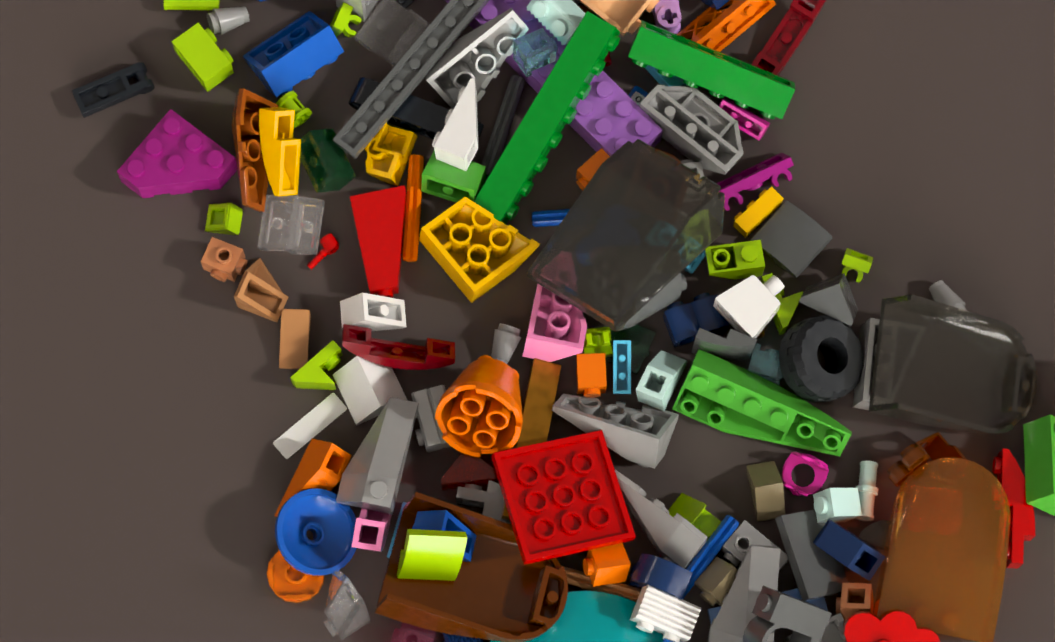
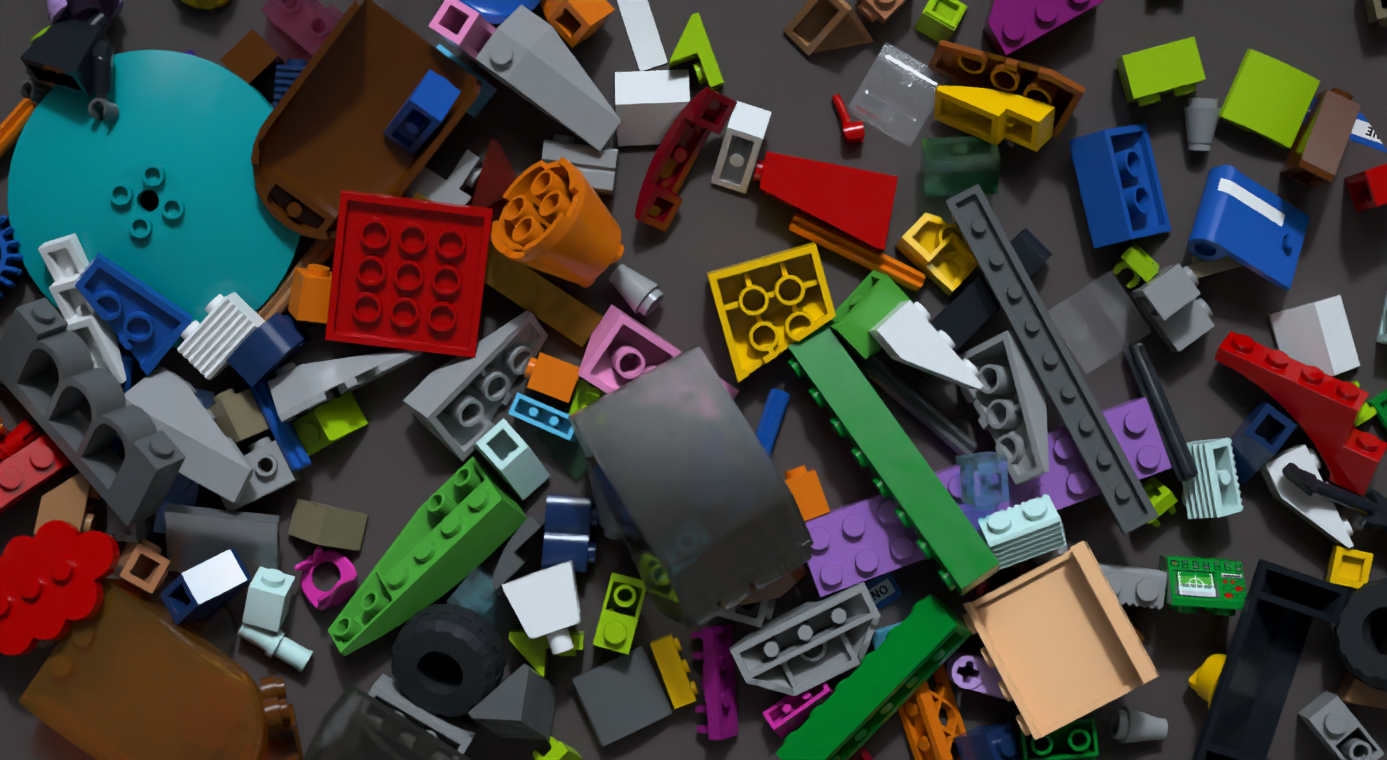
camera: 115 degrees right, 15 degrees up
lime bush [276,91,312,128] -> none
medium nougat slope [279,309,311,369] -> none
lime slope [397,529,468,581] -> none

